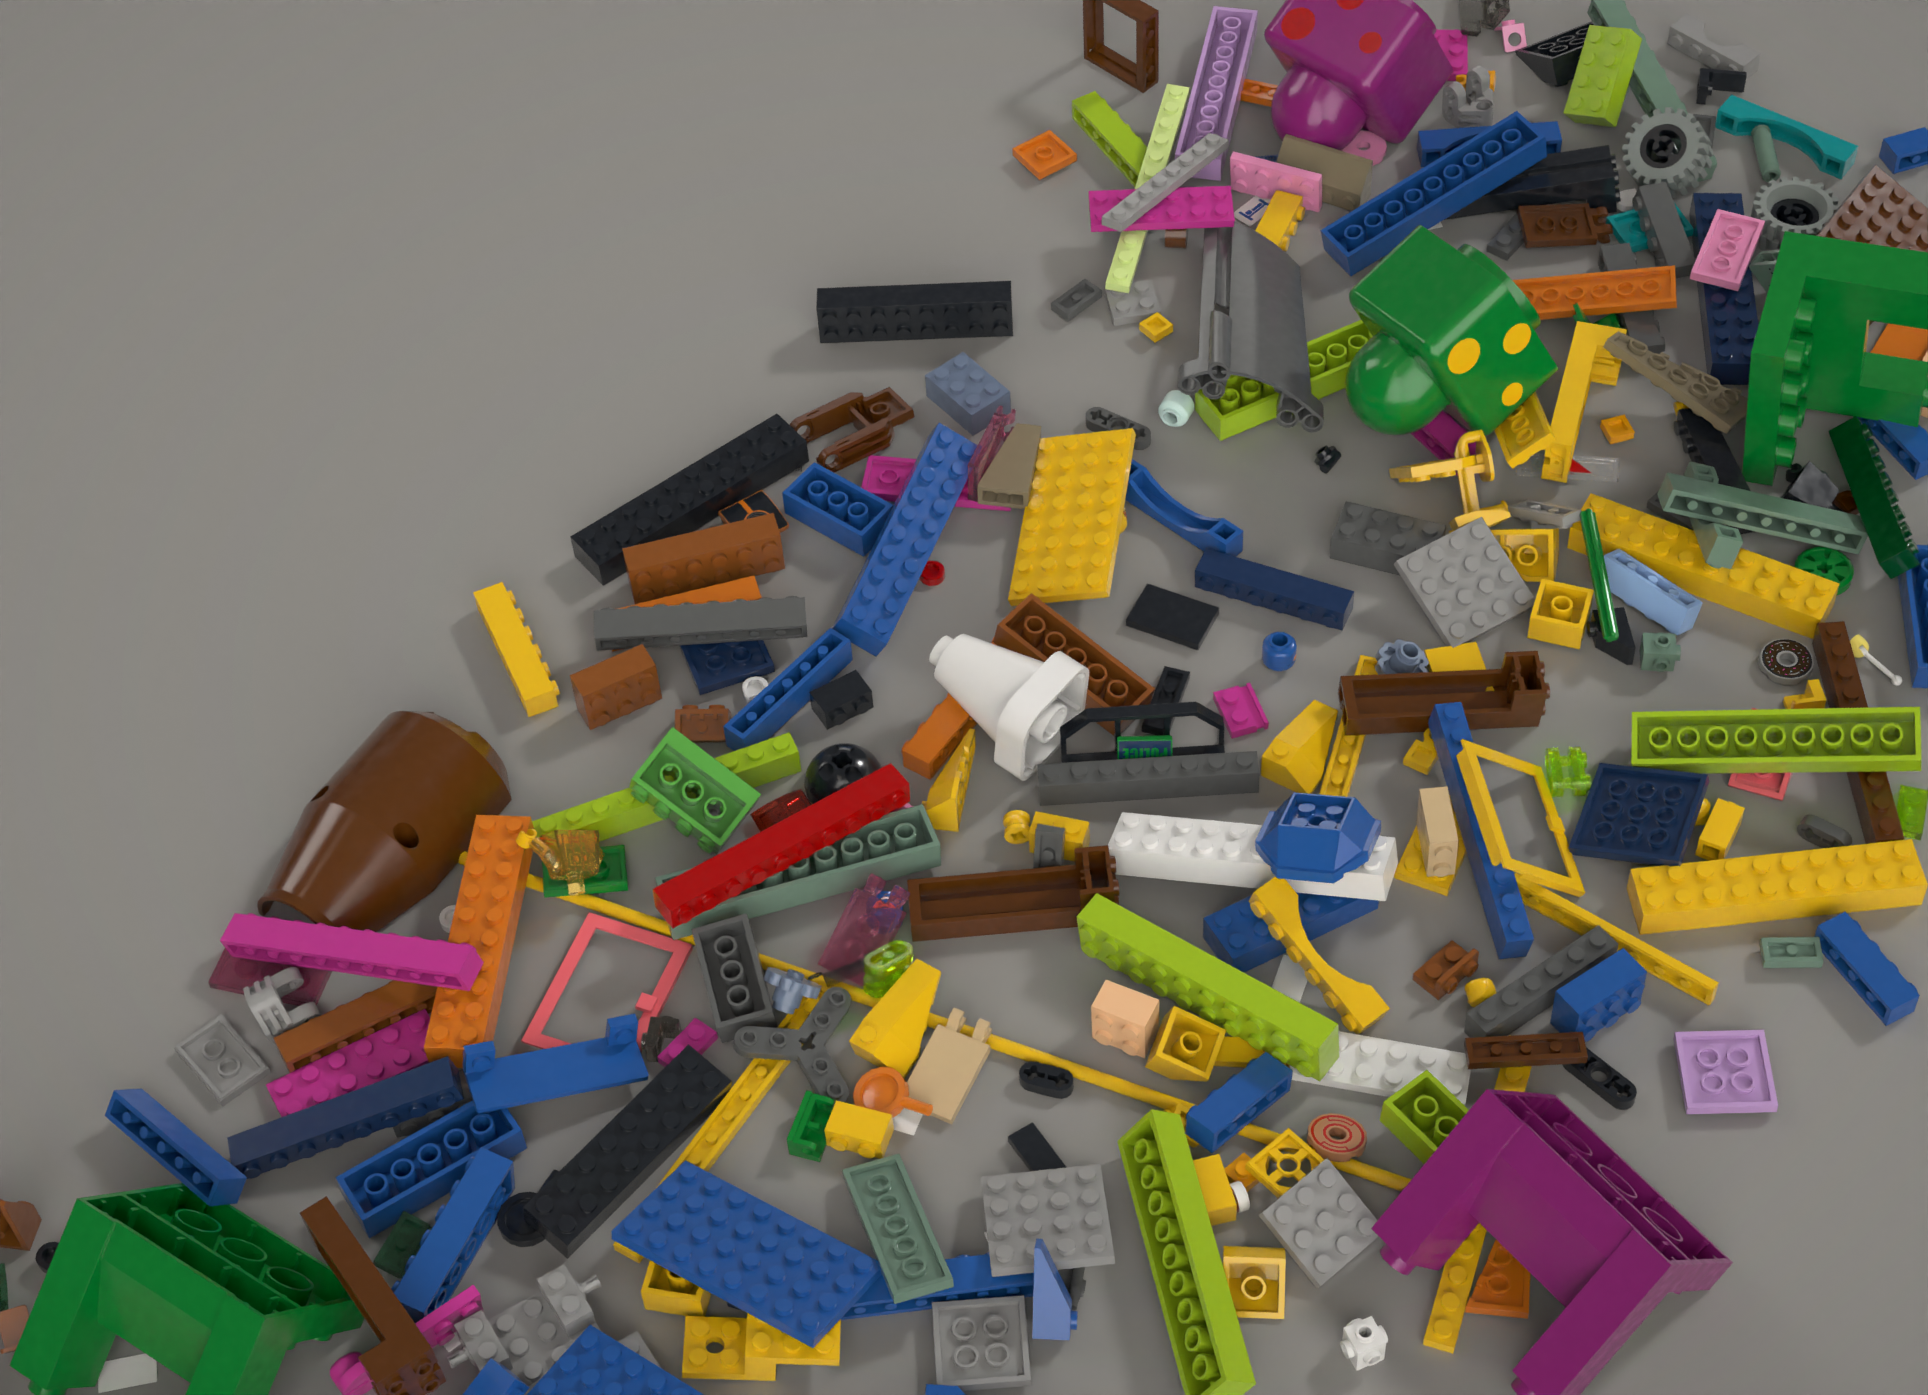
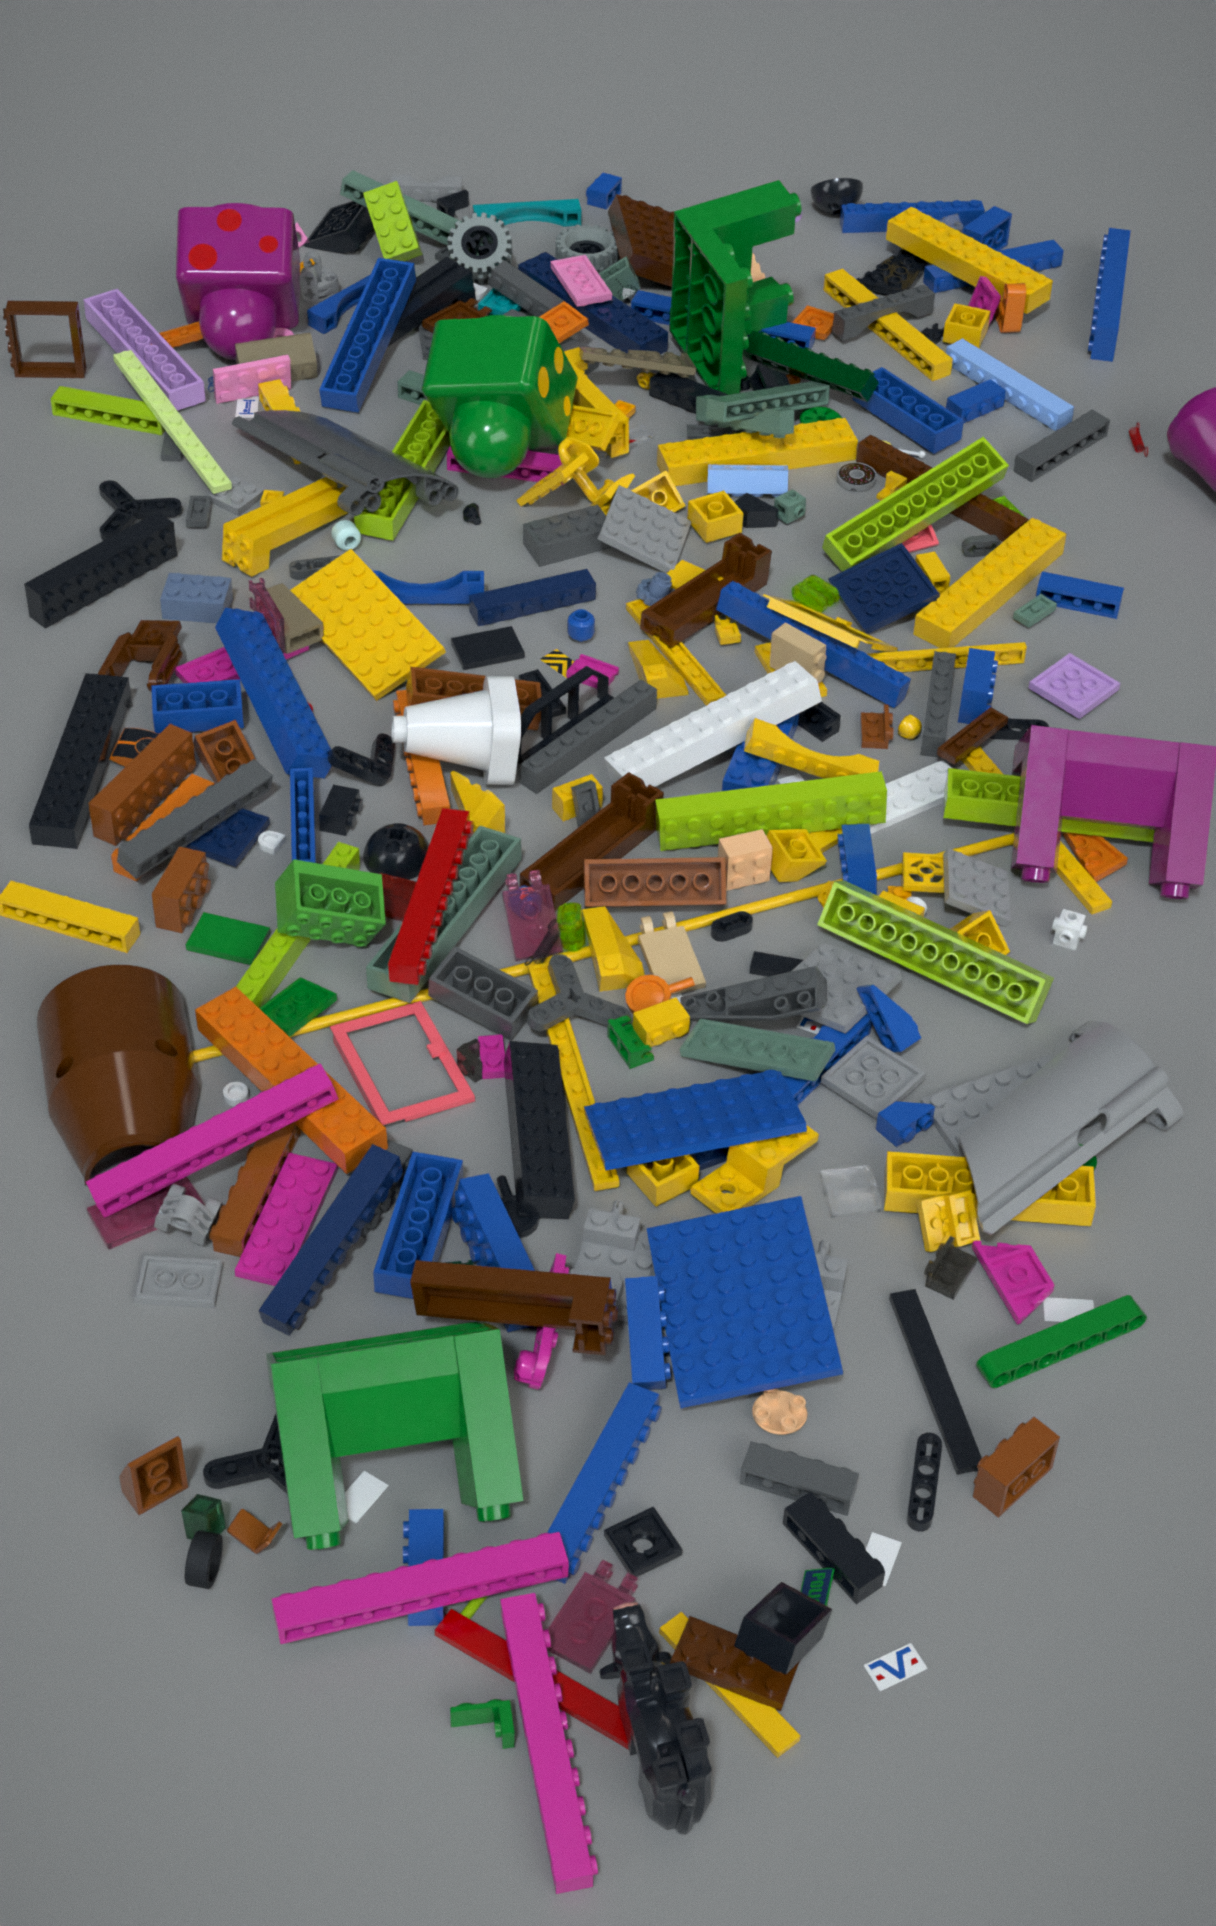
camera: 50 degrees left, 5 degrees down
blue brick [105,1088,247,1206] -> none
blue bracket [463,1014,649,1113] -> none
clear yellow torso [516,829,604,895] -> none
dark orange bracket [675,705,731,743] -> none
sand blue plant [763,967,822,1014] -> none
yellow wheel [1003,810,1031,844] -> none
orange plate [1012,130,1077,180] -> none
dark pink plate [1088,186,1235,232] -> none
light grey plate [1102,133,1229,232] -> none
slope [1117,735,1172,759] -> none
reddish brown piece [1165,229,1188,249] -> none
blue piece [1255,792,1381,884] -> none
nougat tile [1307,1113,1367,1162] -> none
light grey plate [1508,499,1581,529] -> none
green axle [1580,509,1619,642] -> none
sand green axle [1751,125,1781,182] -> none
none -> black piece [99,480,182,541]
none -> green tile [186,912,271,965]
none -> dark orange slope [193,720,256,784]
none -> yellow brick [222,477,348,577]
none -> black beam [327,733,395,786]
none -> sticker [540,649,575,679]
none -> dark orange brick [583,857,726,908]
none -> dark grey wedge [680,966,827,1021]
none -> black hinge [798,702,841,742]

